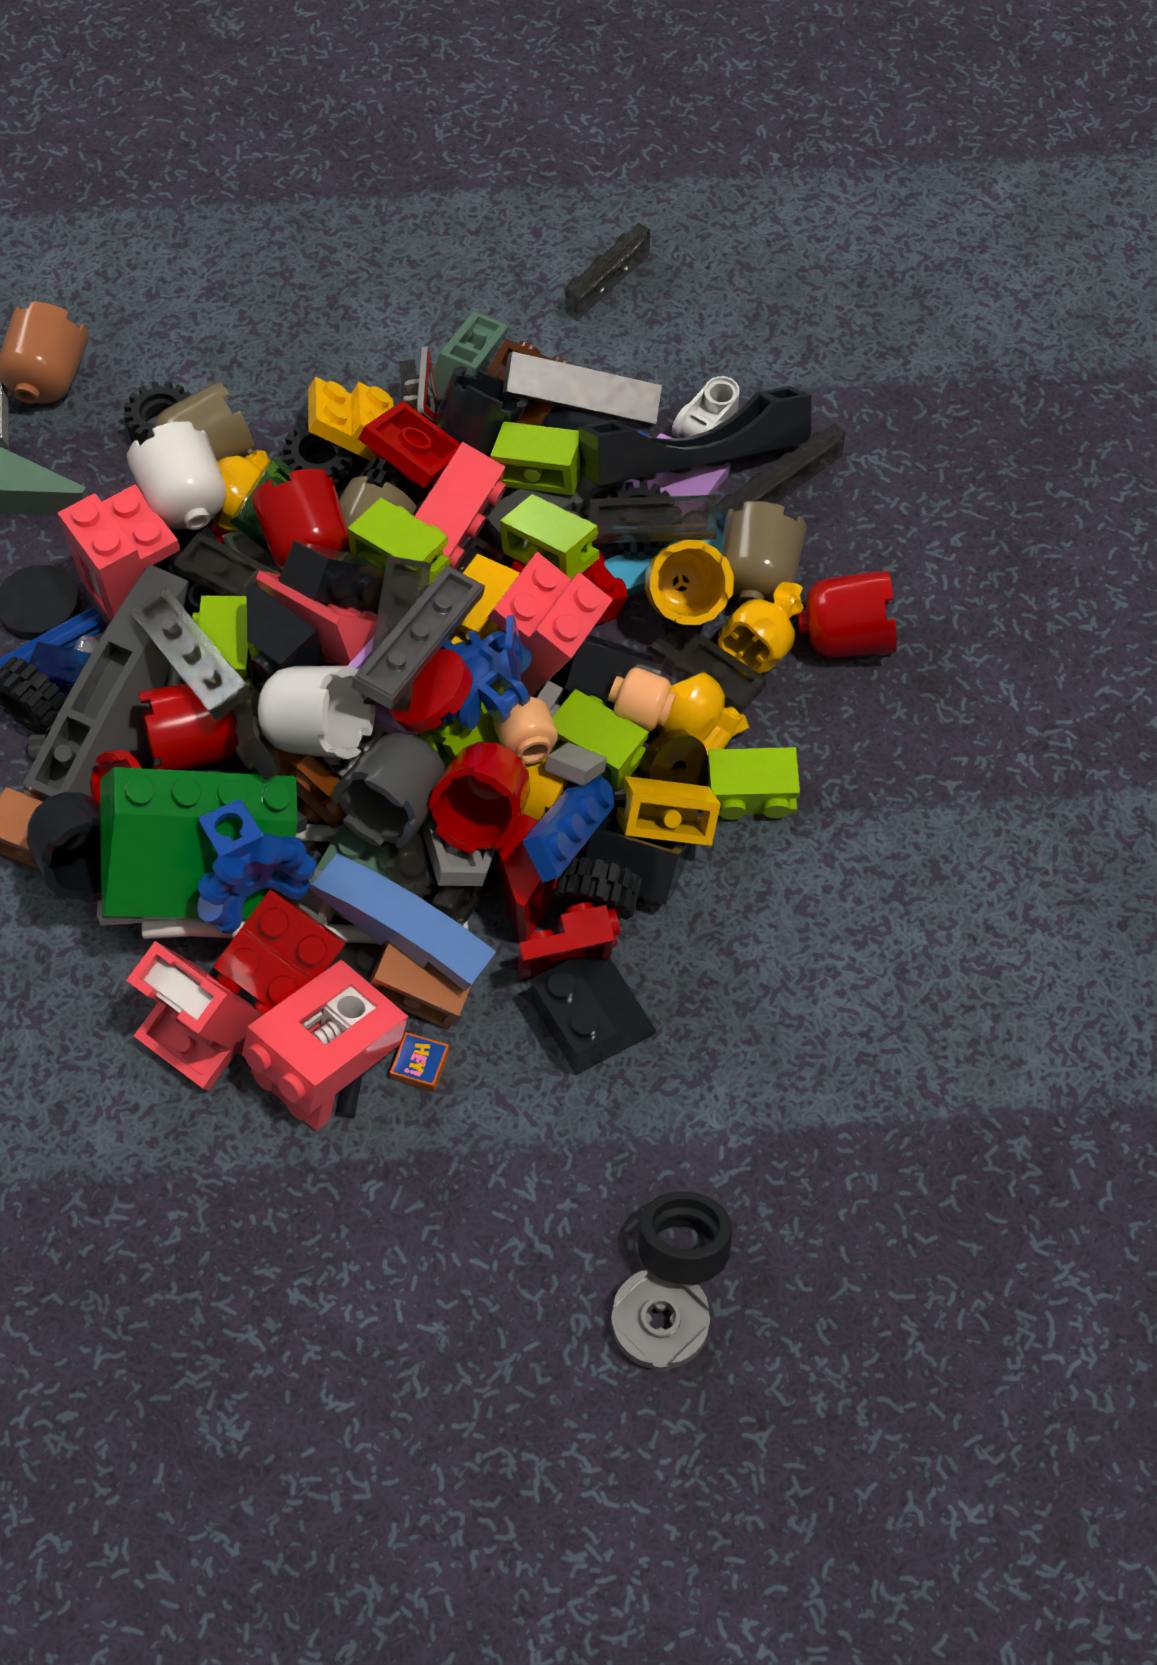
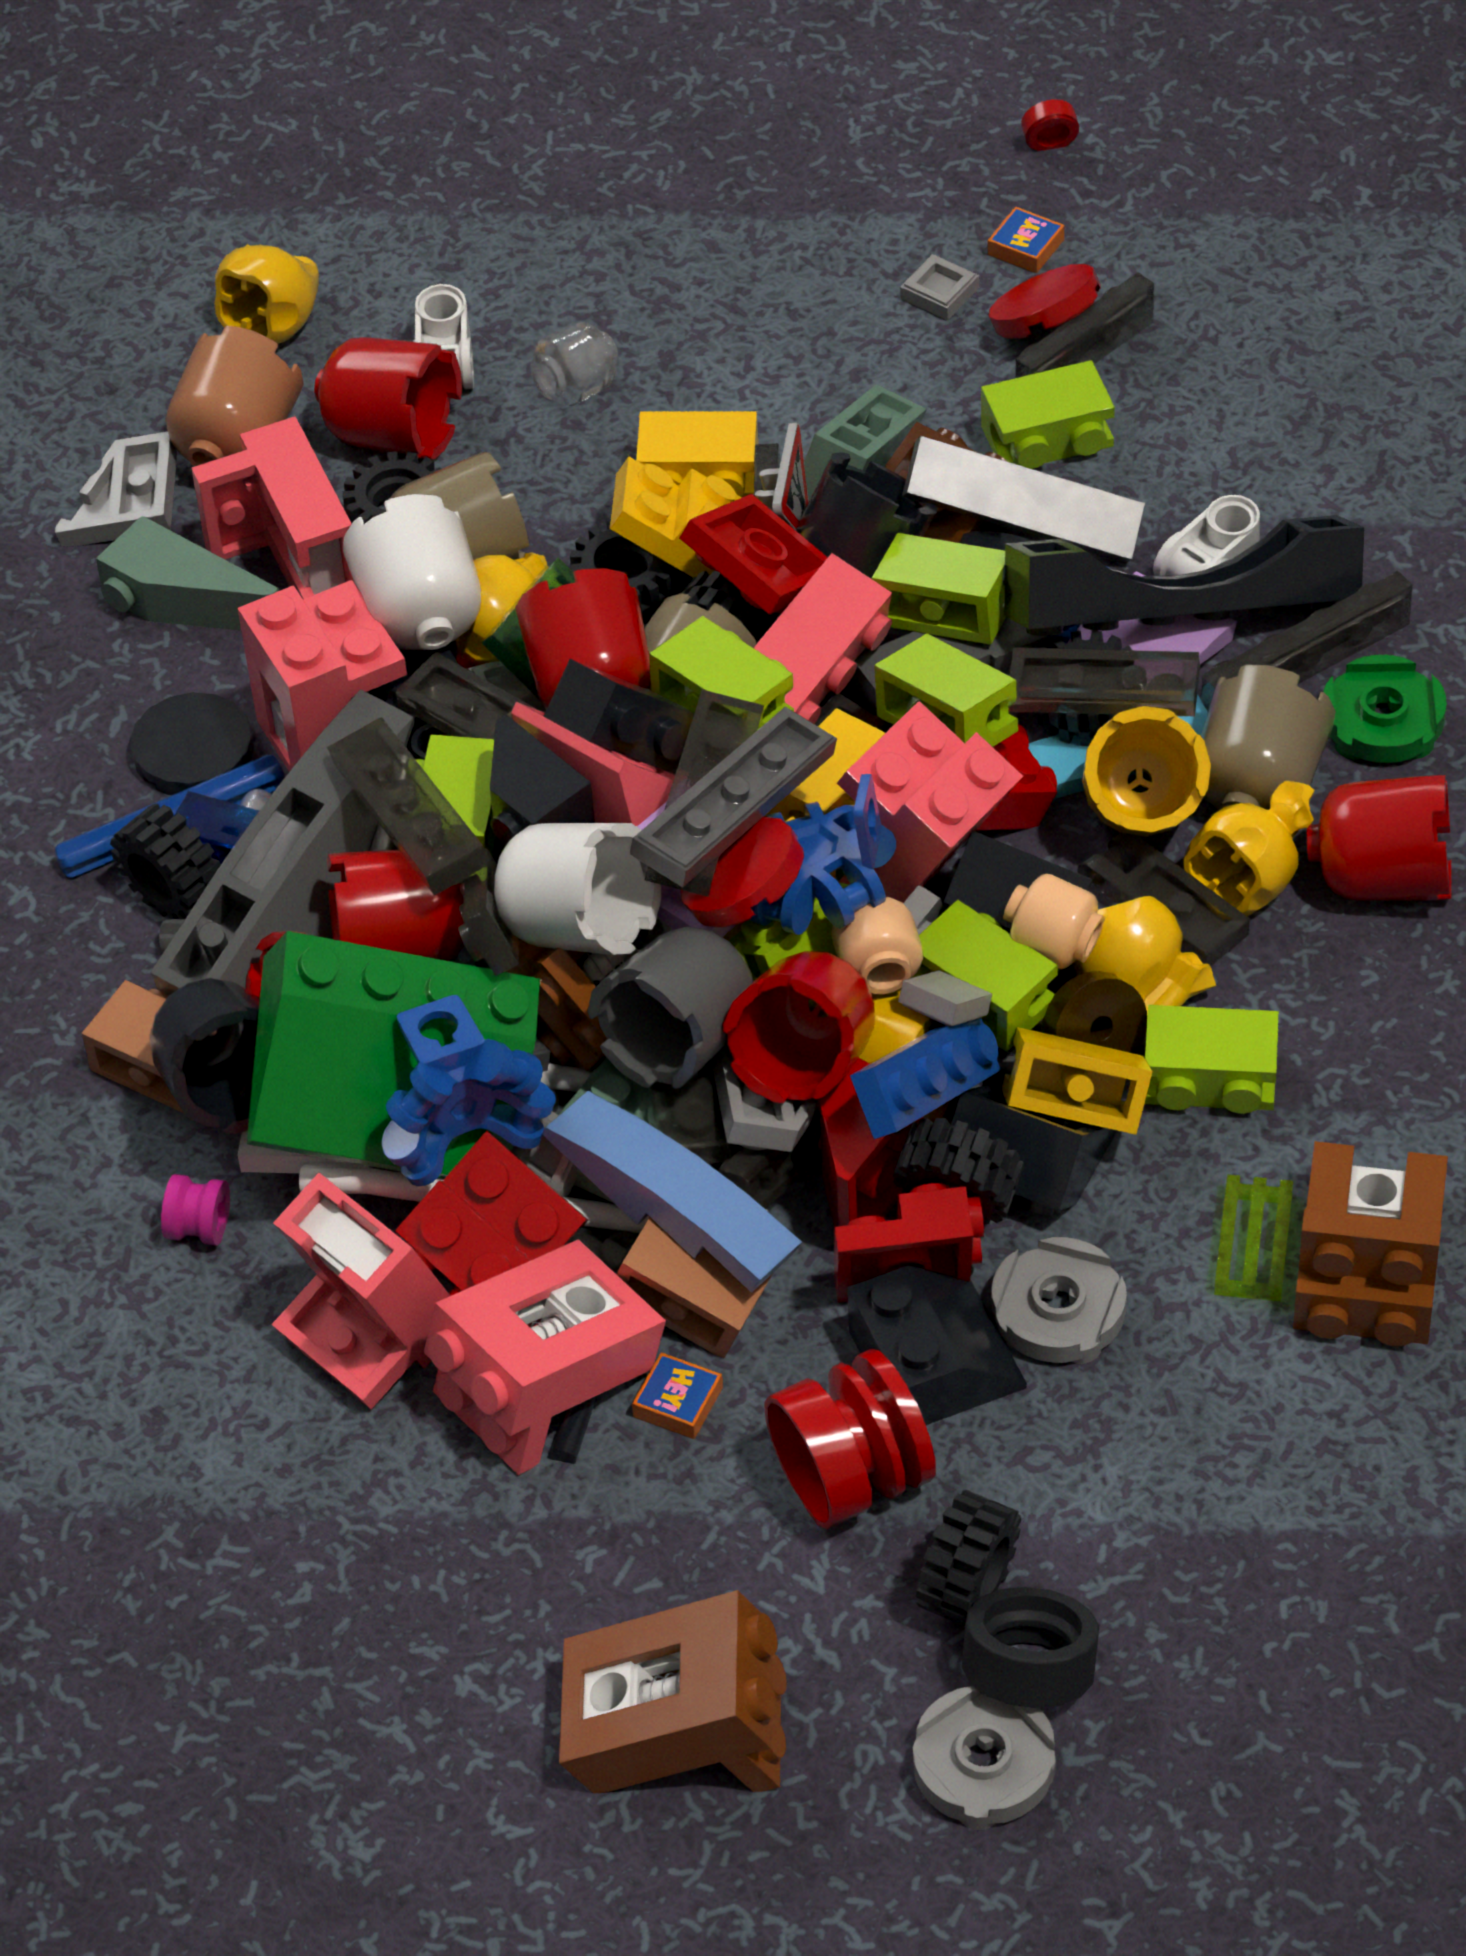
camera: 10 degrees right, 10 degrees down
none -> dark pink wheel [161,1174,230,1246]
none -> coral brick [191,416,354,599]
none -> yellow piece [215,244,319,344]
none -> red cylinder [314,337,462,459]
none -> white piece [413,284,474,389]
none -> clear head [530,321,618,406]
none -> dark orange brick [559,1590,787,1793]
none -> yellow brick [636,411,759,498]
none -> red wheel [764,1349,936,1530]
none -> light grey tile [900,254,979,321]
none -> black tyre [916,1490,1021,1626]
none -> lime brick [981,360,1115,469]
none -> tile [988,206,1065,274]
none -> red tile [989,264,1101,339]
none -> light grey plate [992,1237,1127,1364]
none -> red tile [1021,99,1079,151]
none -> clear neon green tile [1214,1174,1293,1302]
none -> dark orange brick [1293,1141,1448,1346]
none -> green plate [1323,655,1447,763]

